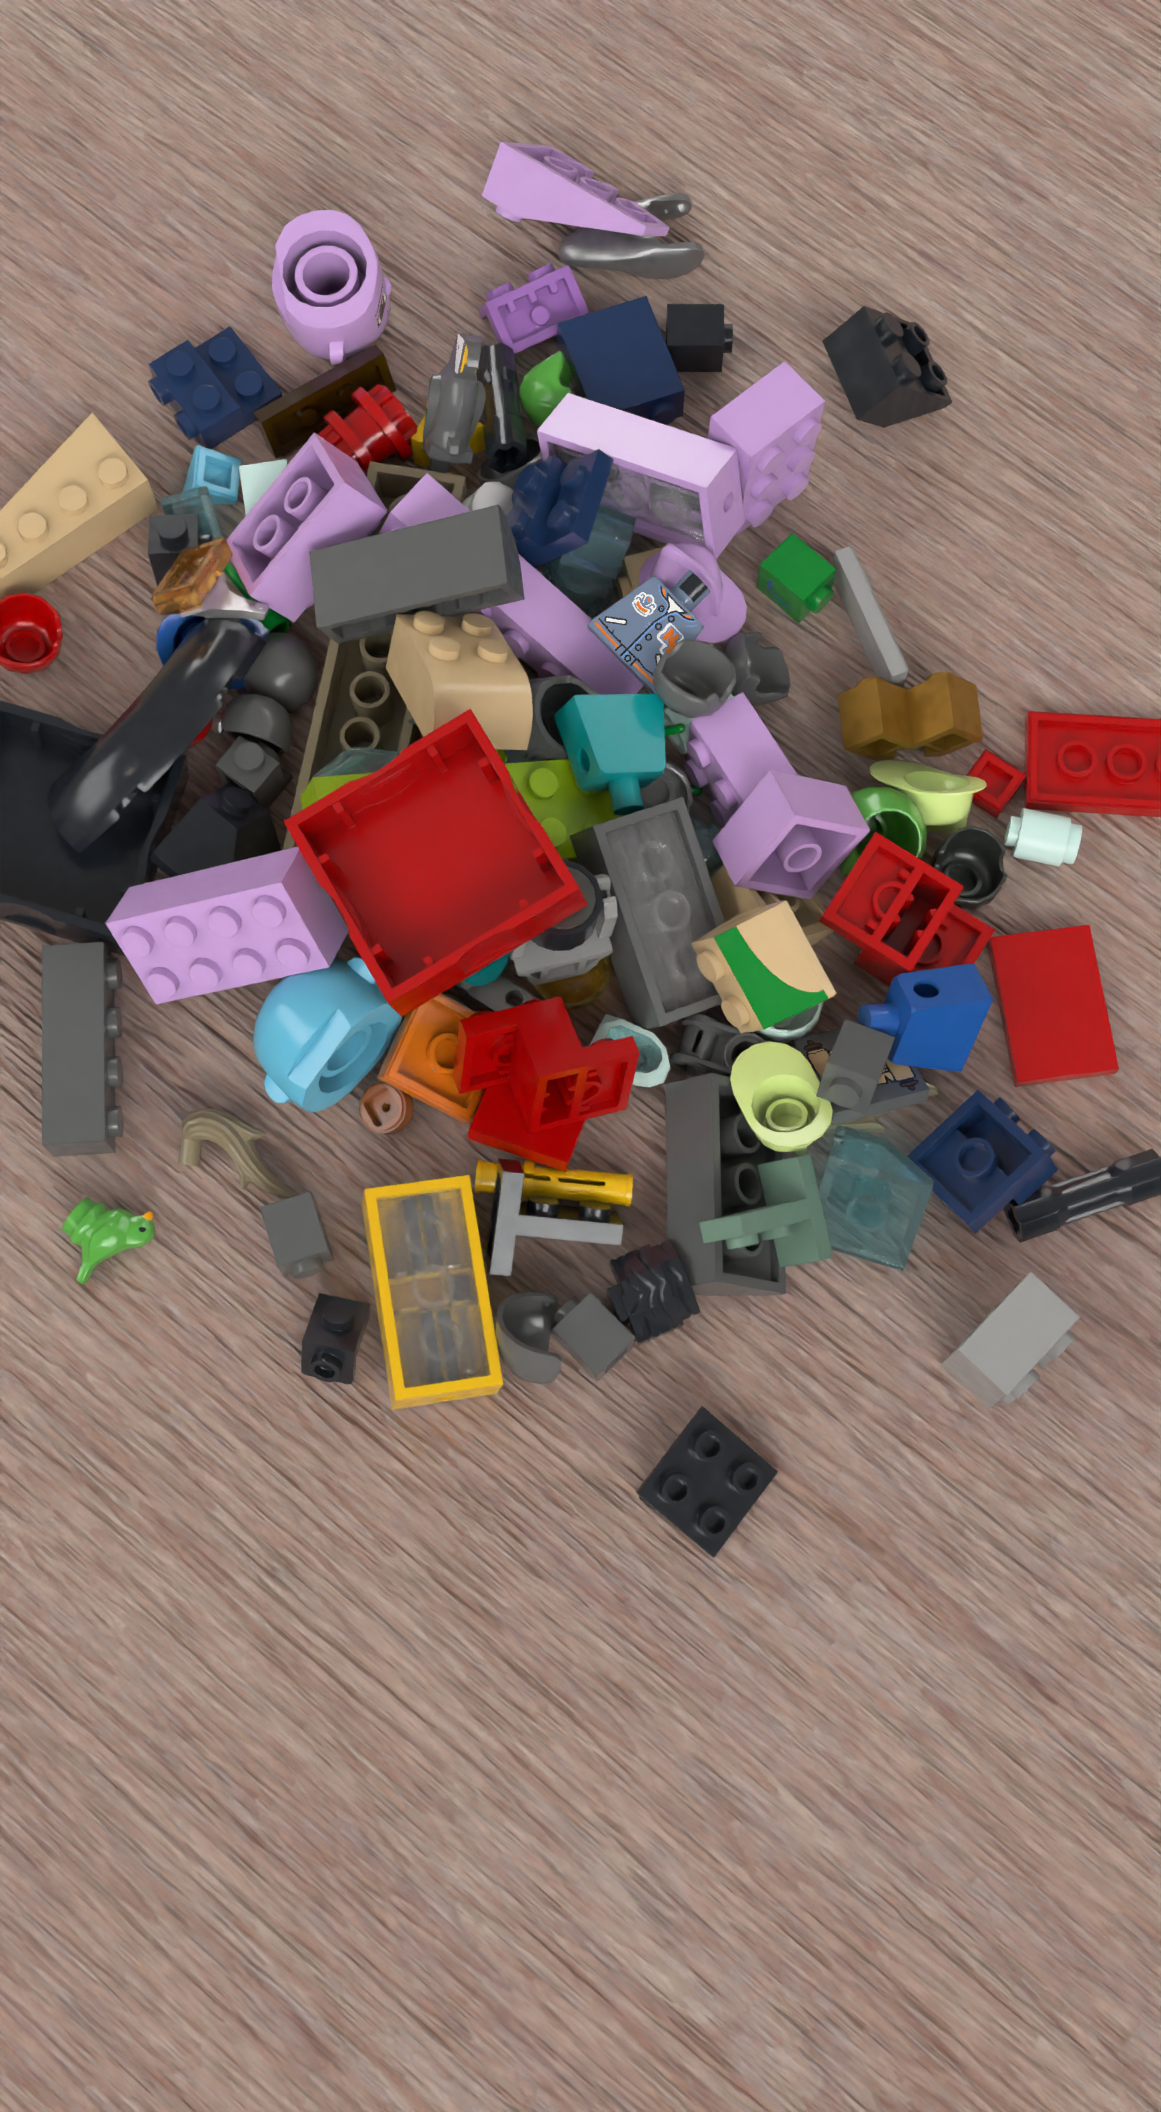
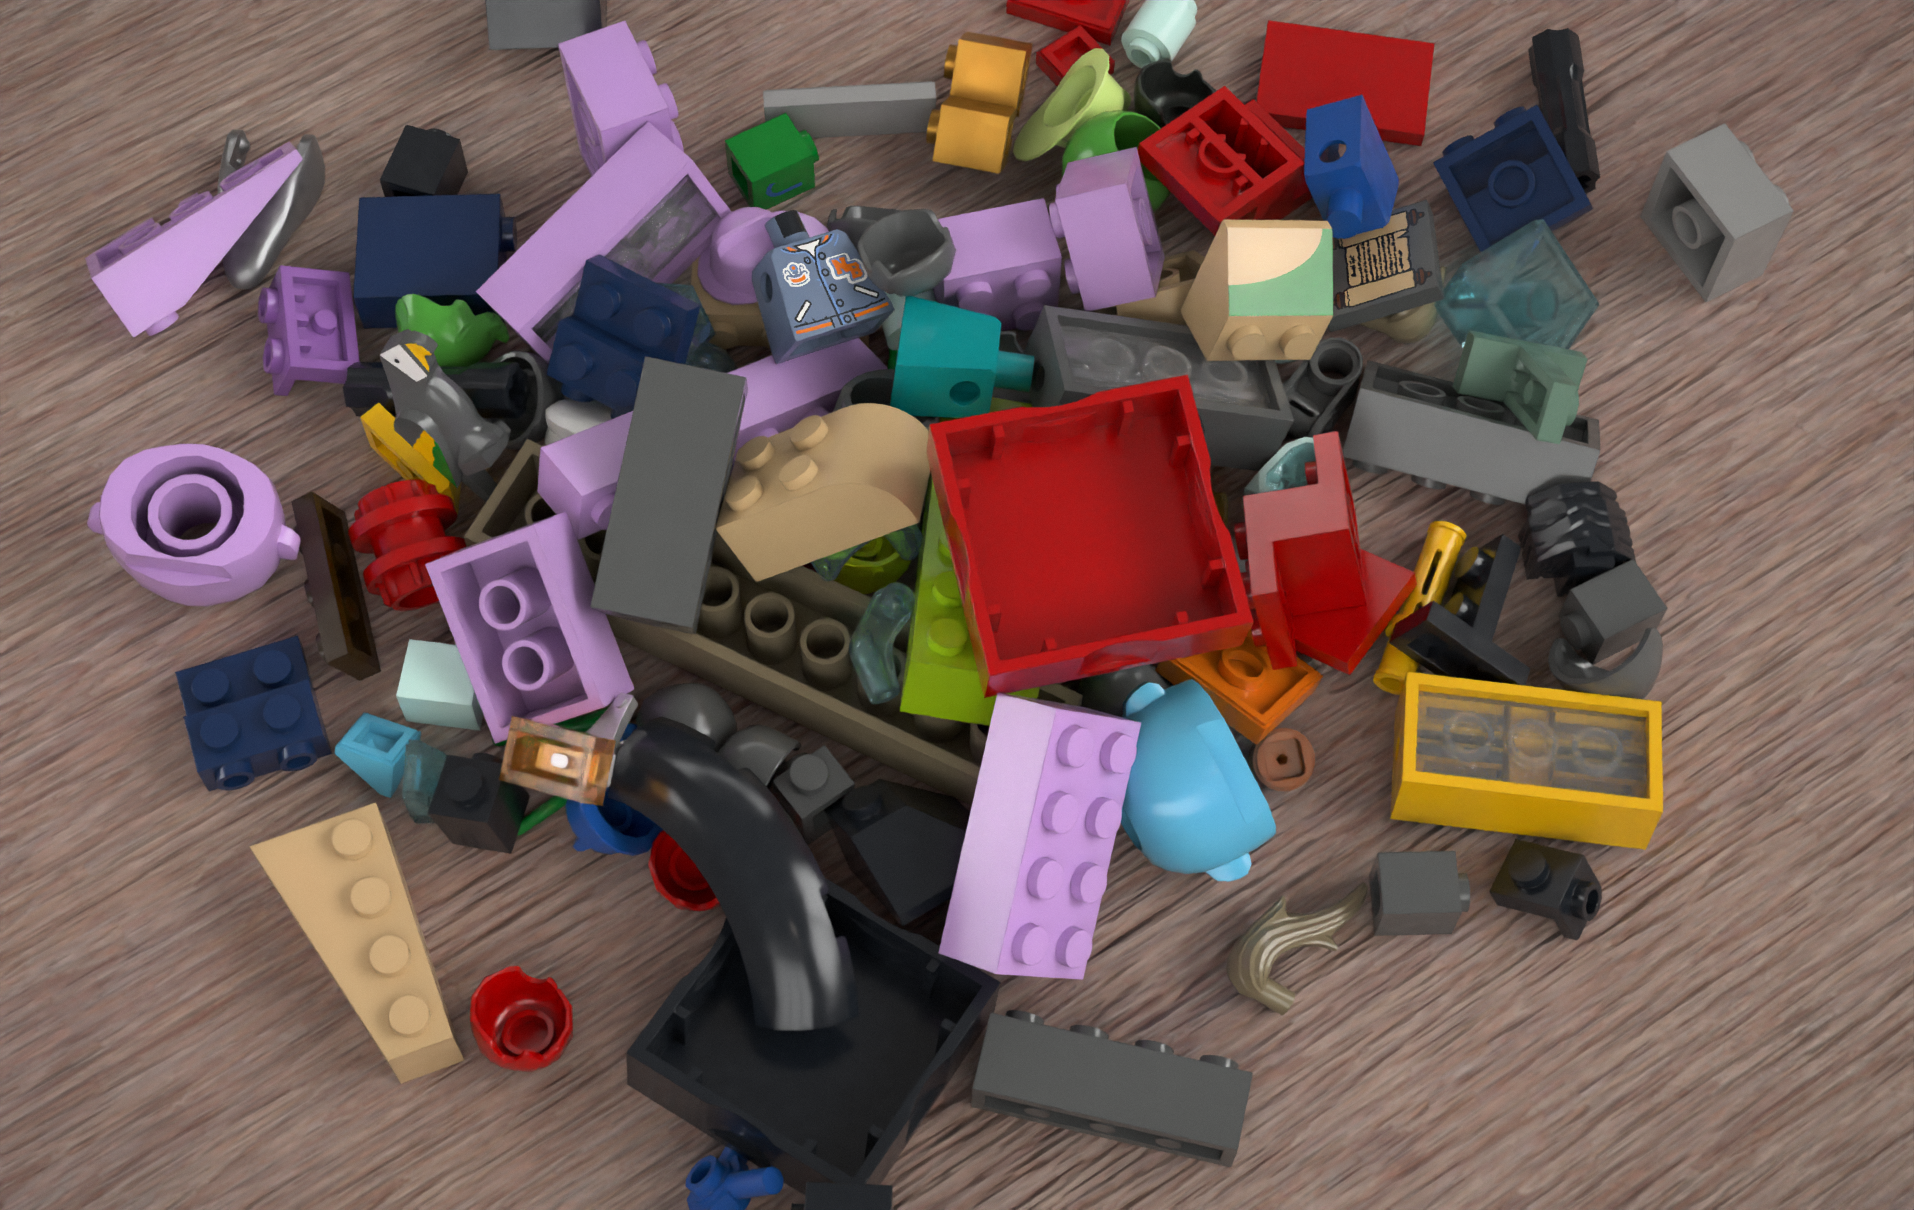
camera: 75 degrees left, 10 degrees down
bright green animal [61,1197,156,1285] -> none
black hinge [636,1406,778,1558] -> none
yellowish green piece [730,1041,833,1156] -> none
dark grey brick [816,1019,895,1115] -> none

